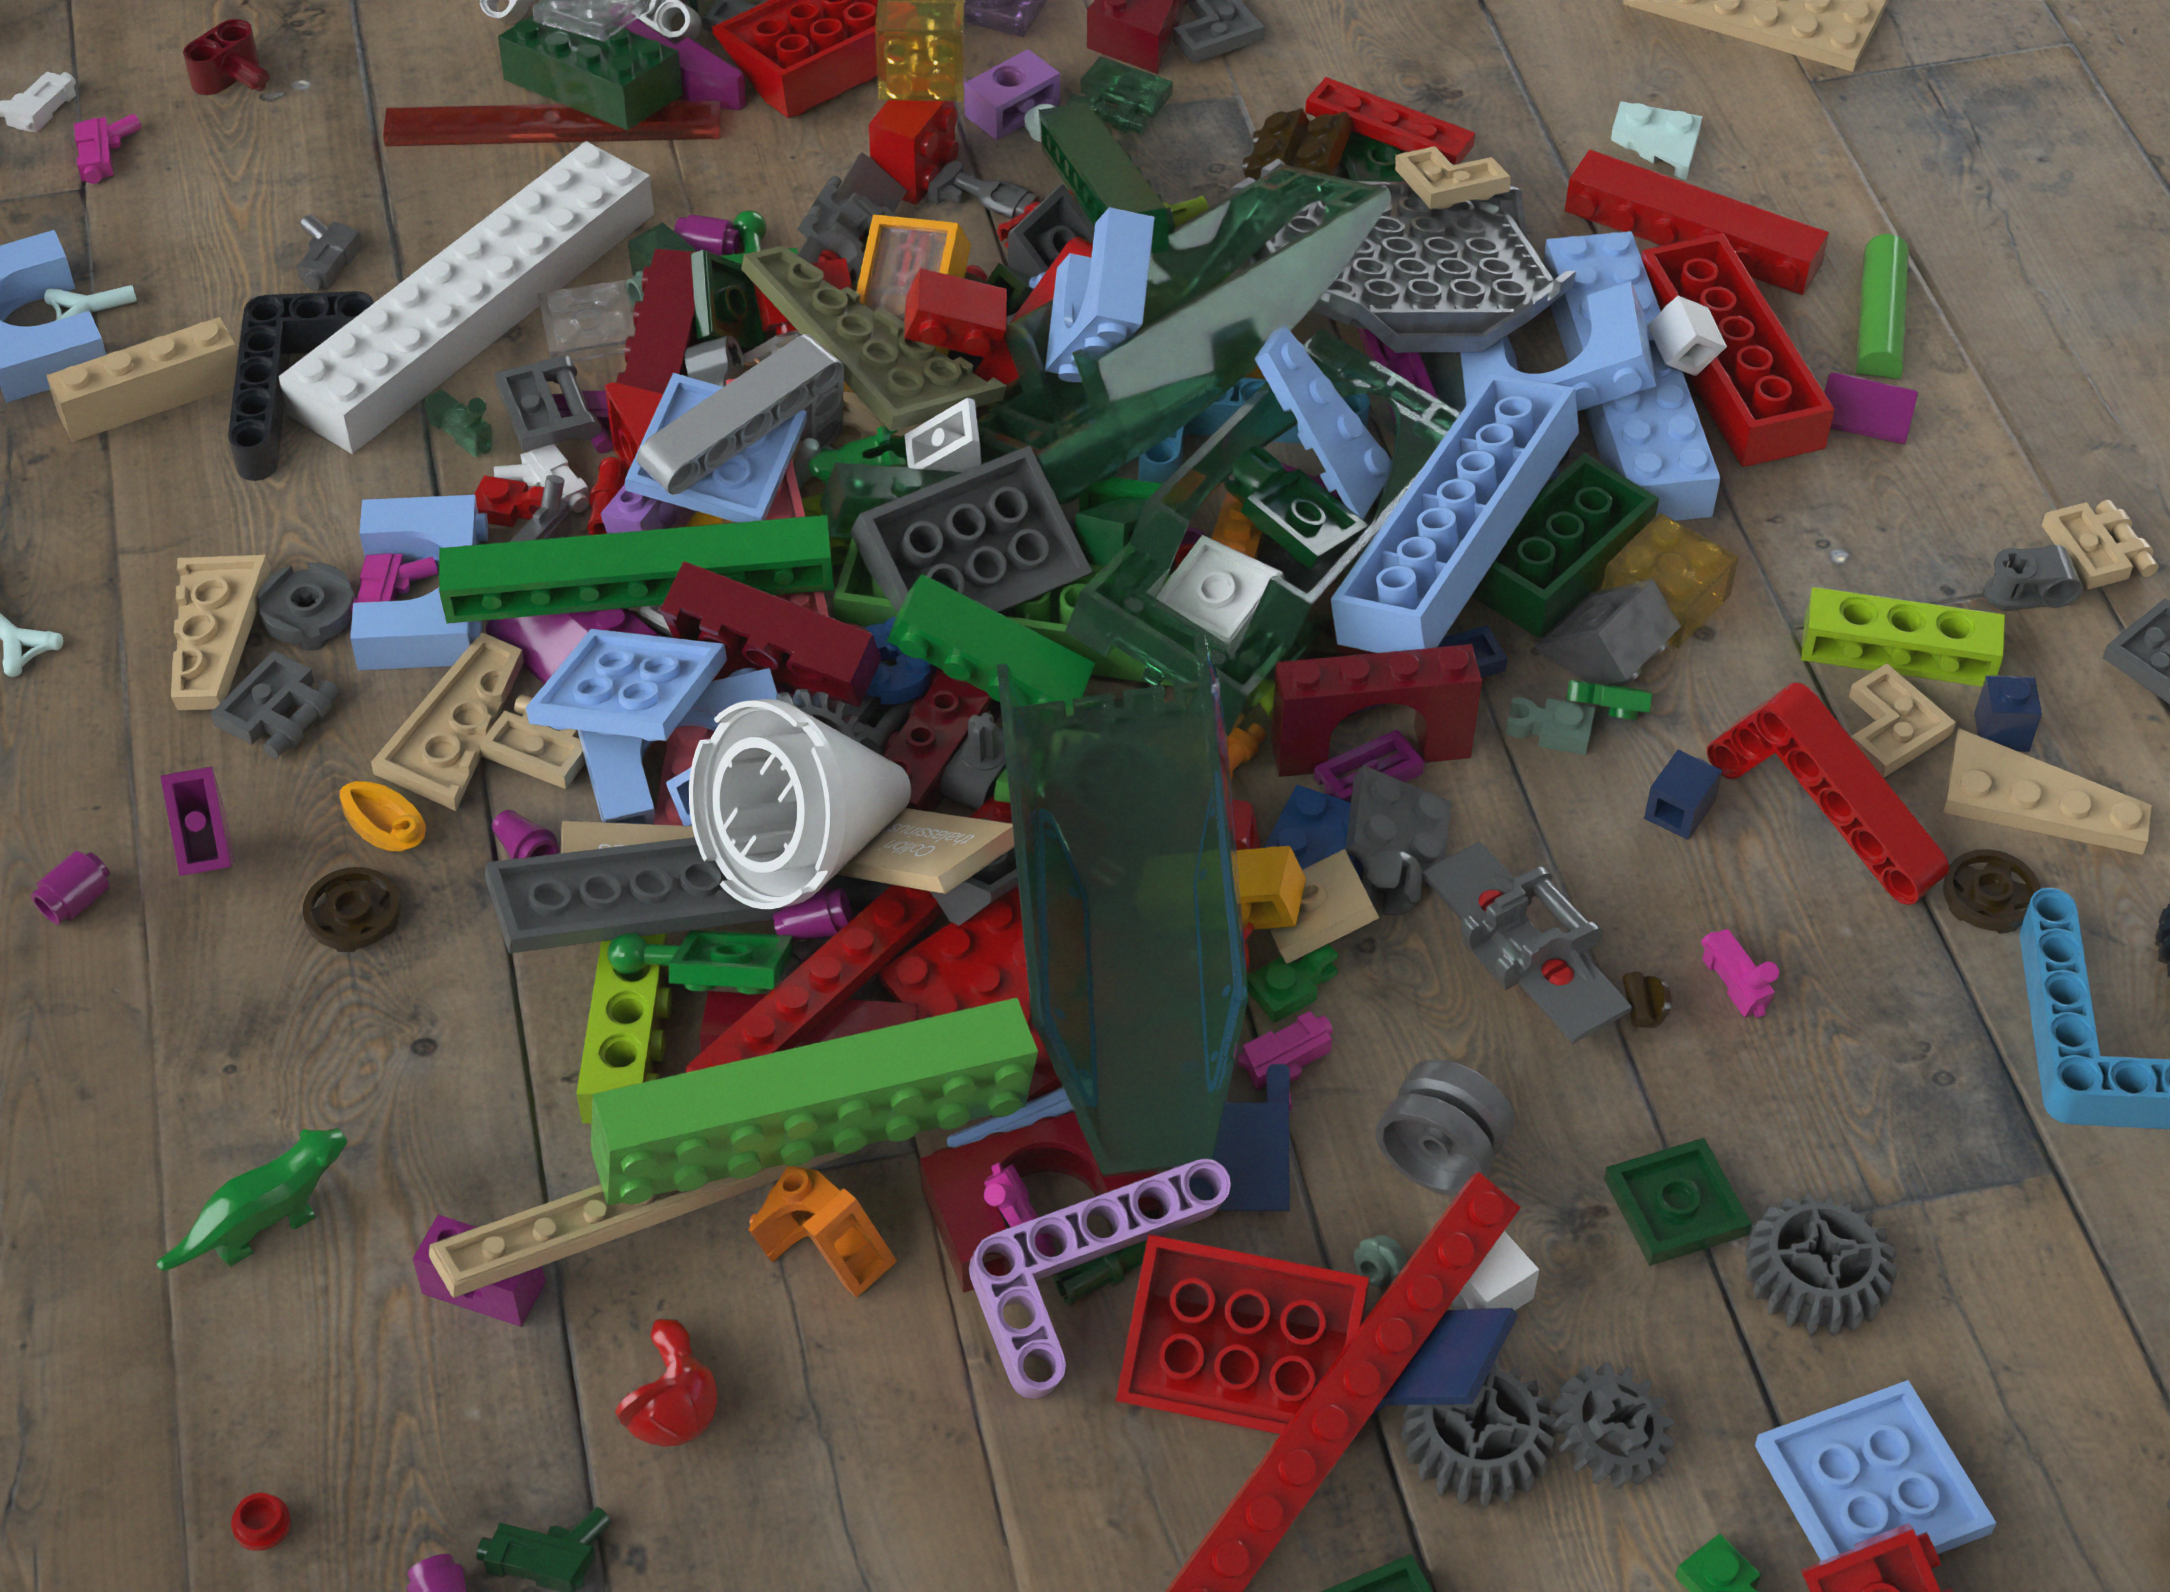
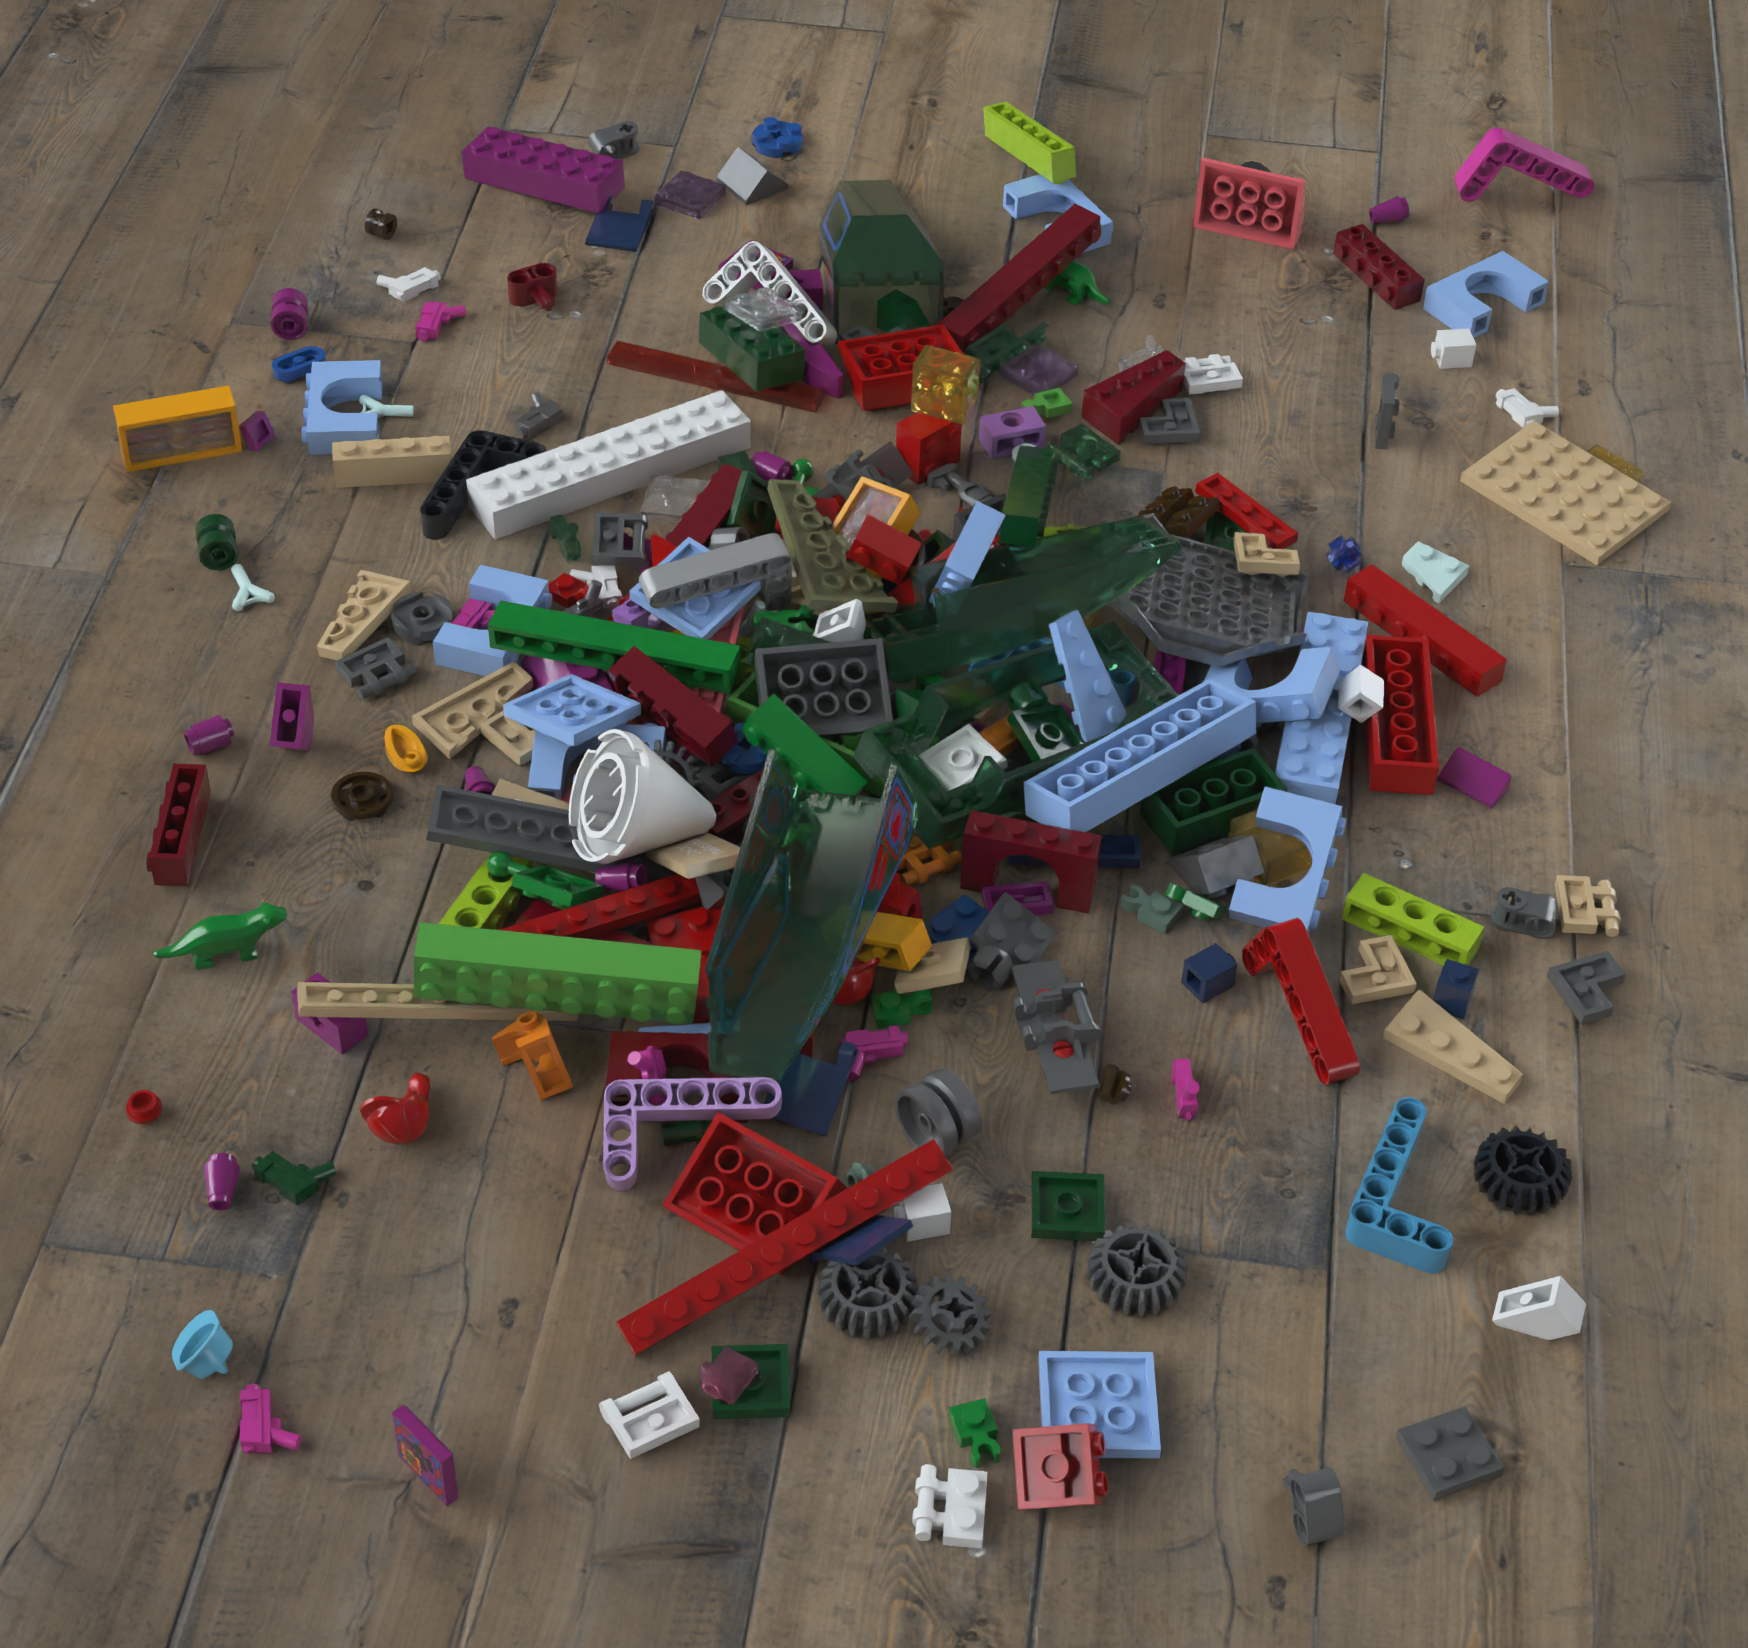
camera: 20 degrees right, 5 degrees down
bright green brick [1856,234,1909,379] -> none
dark brown wheel [1943,849,2041,934] -> none
none -> dark red brick [146,763,211,886]
none -> bright green plate [1021,388,1073,418]
none -> light blue arch [1229,787,1347,934]
none -> clear blue gear [1326,535,1363,573]

